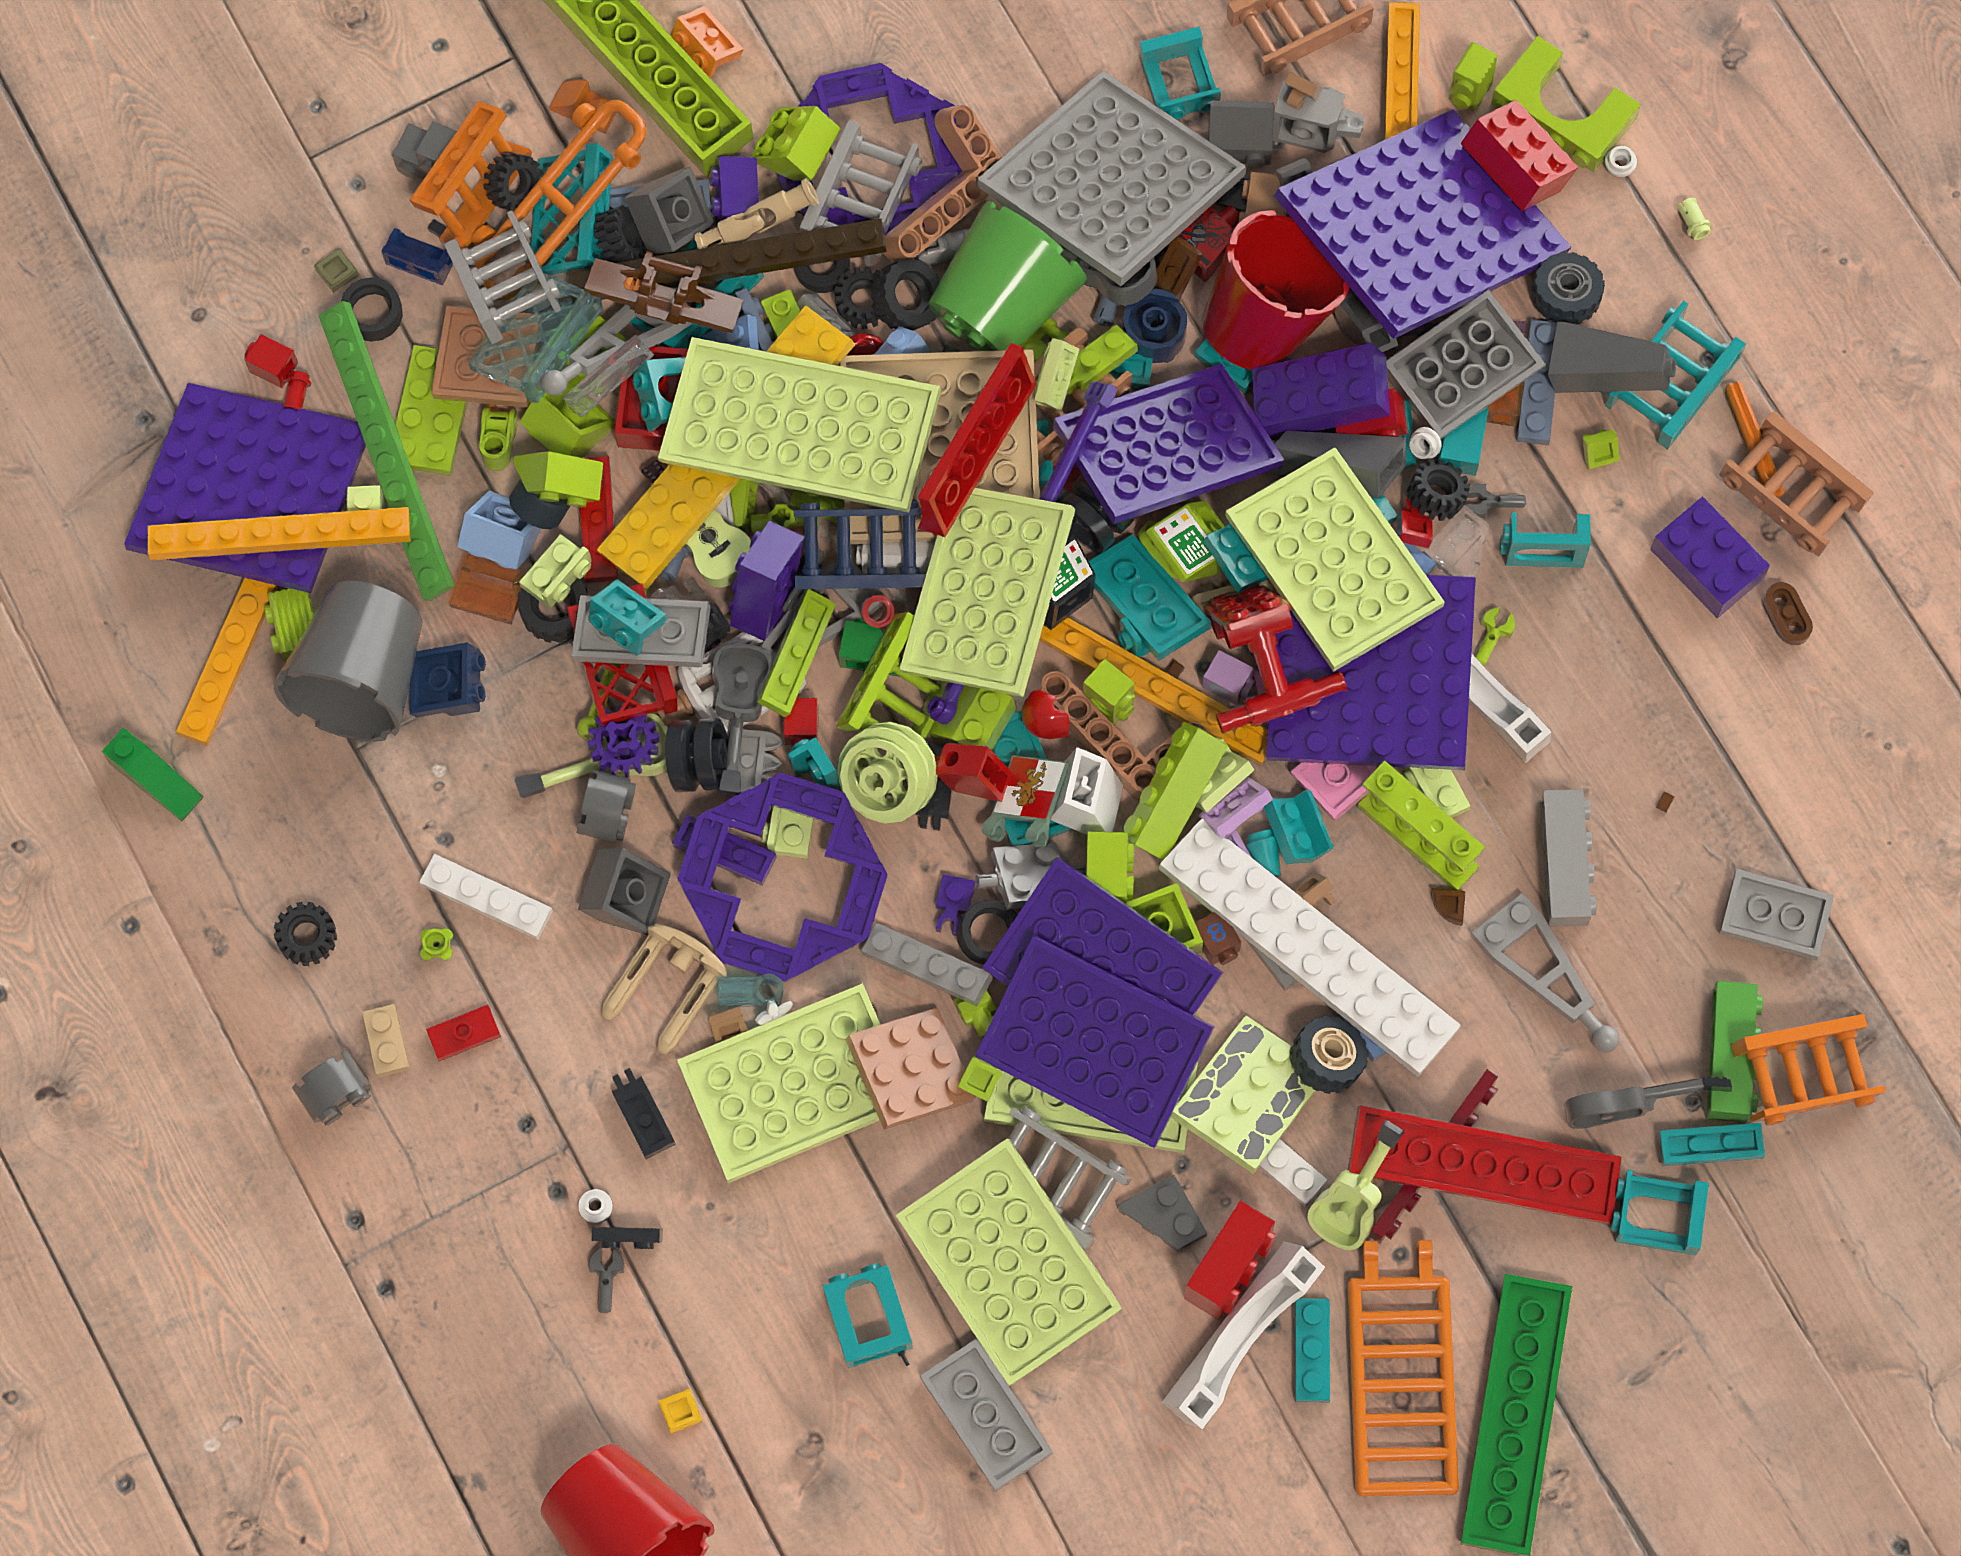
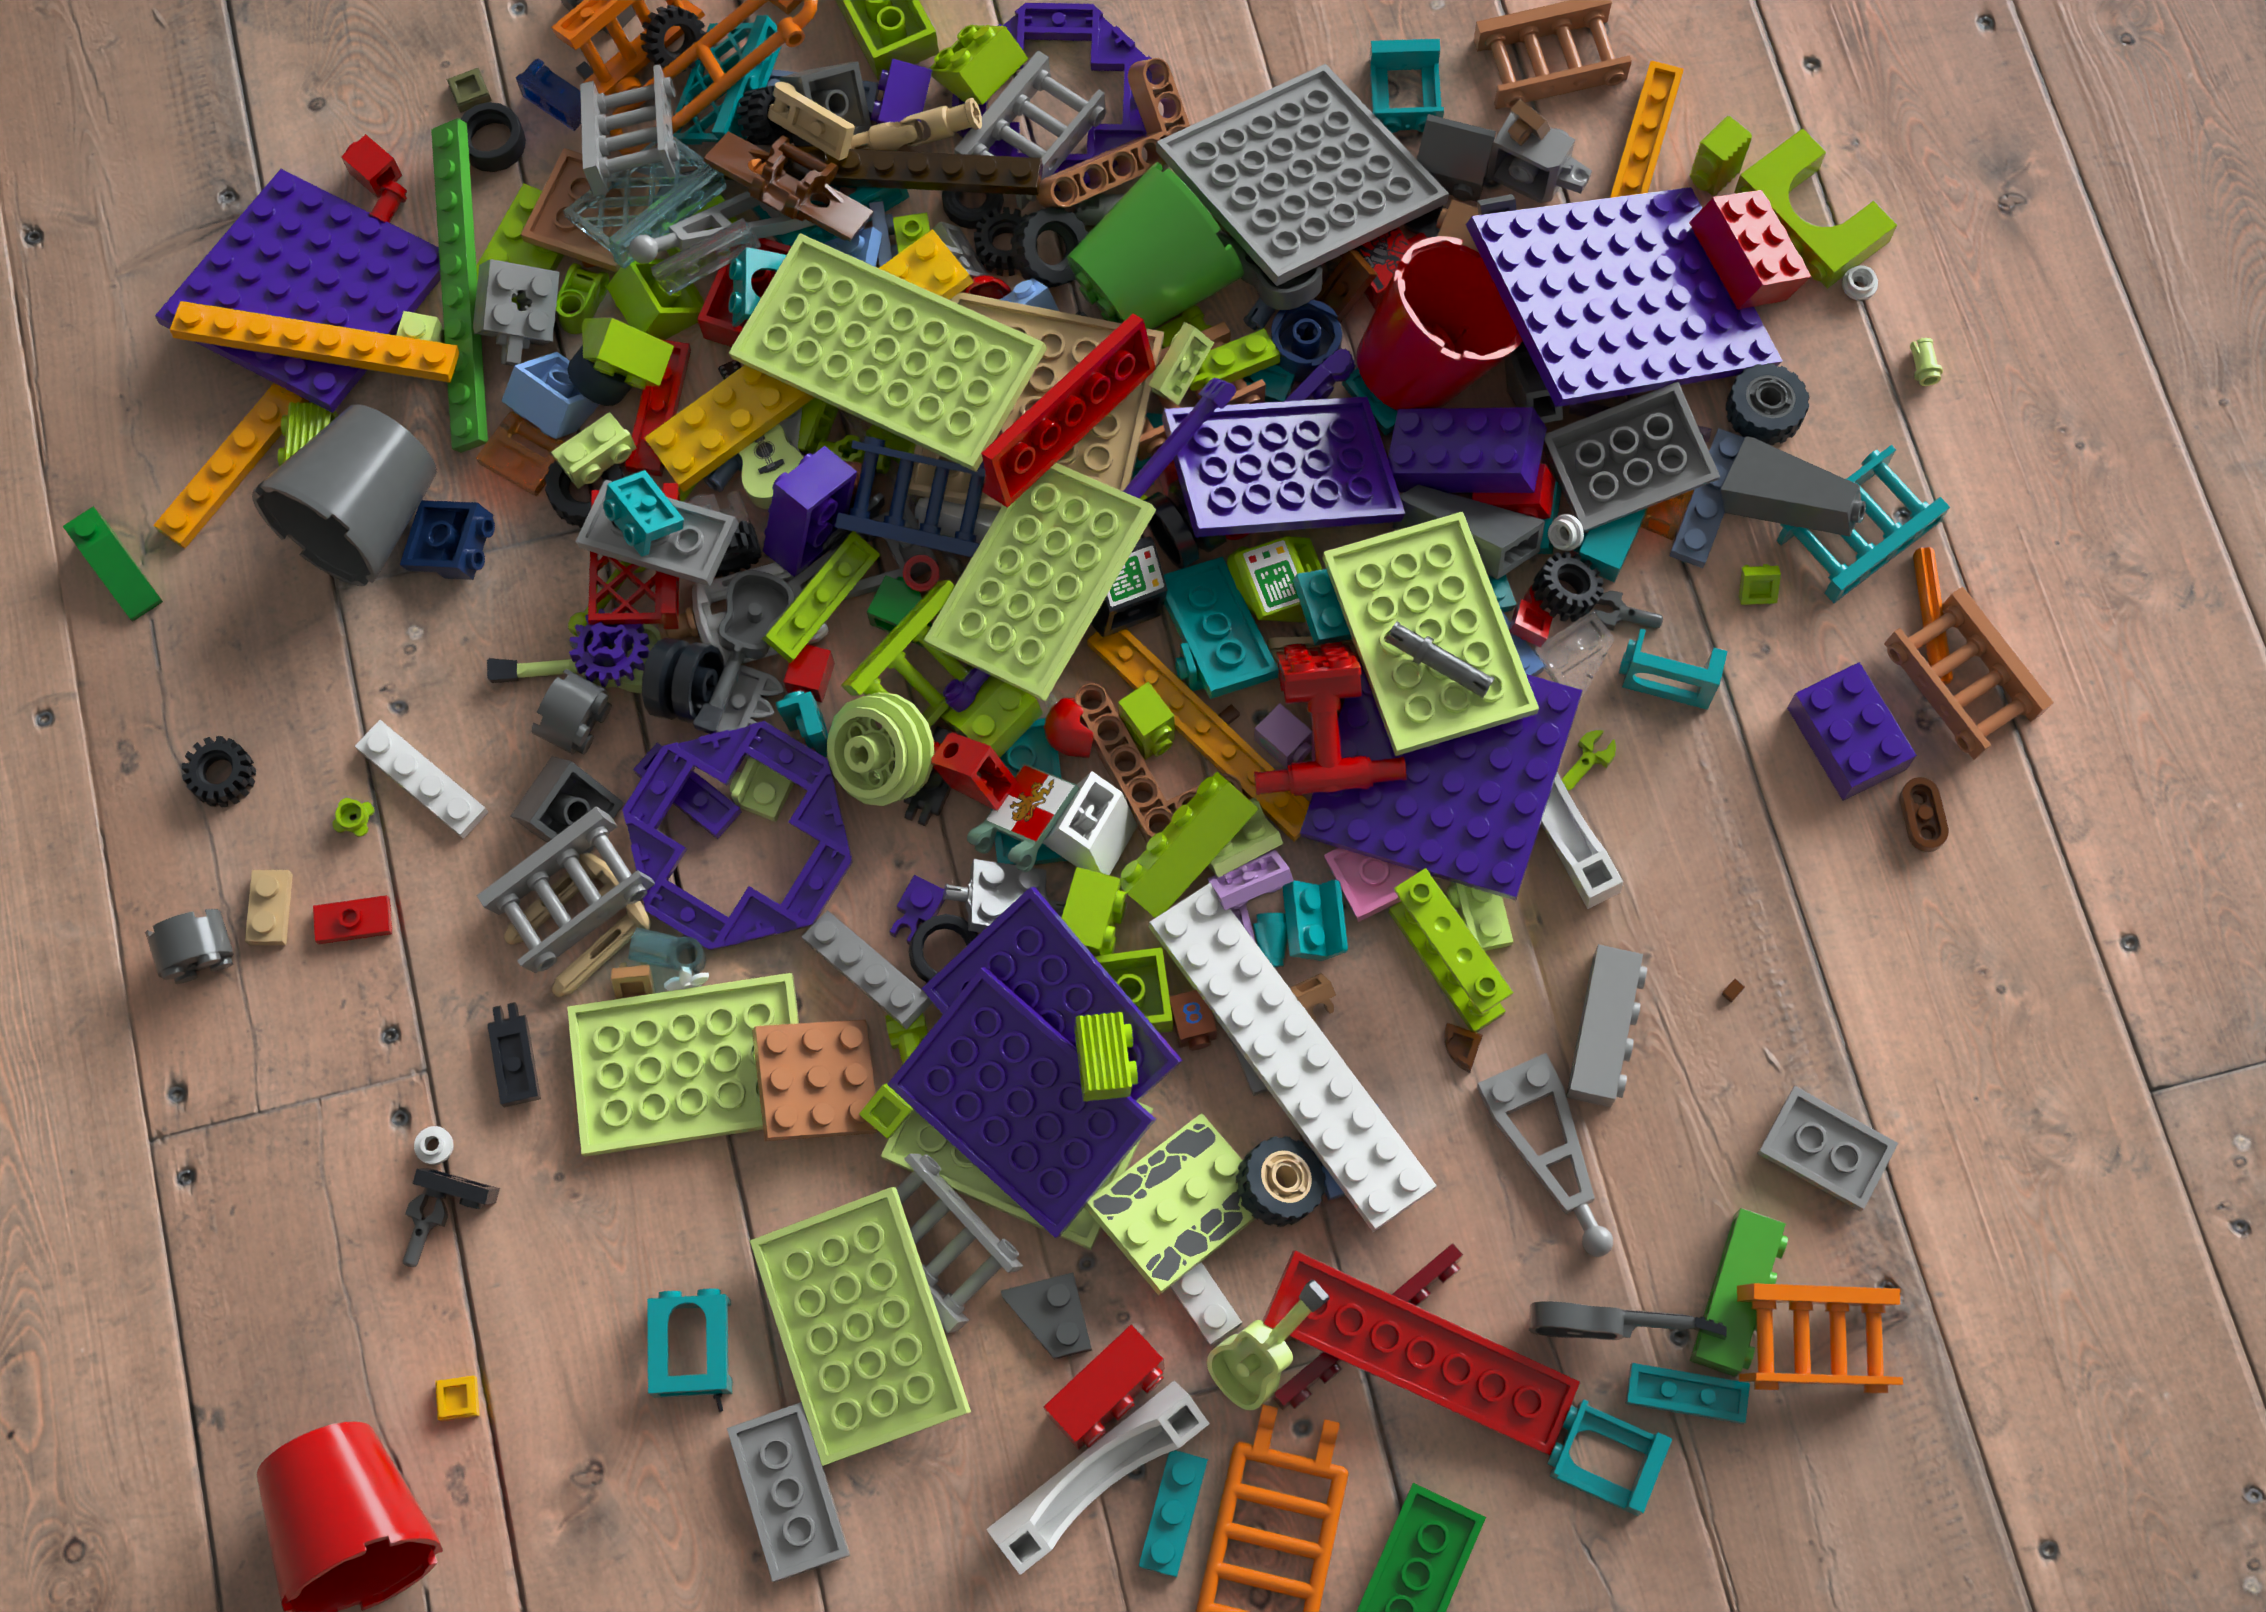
camera: 15 degrees right, 0 degrees up
none -> light grey hinge [473,259,560,366]
none -> light grey fence [477,806,655,973]
none -> tan plate [768,82,855,160]
none -> lime brick [1074,1012,1138,1101]
none -> dark purple hinge [1285,348,1356,401]
none -> dark grey pin [1385,621,1495,699]

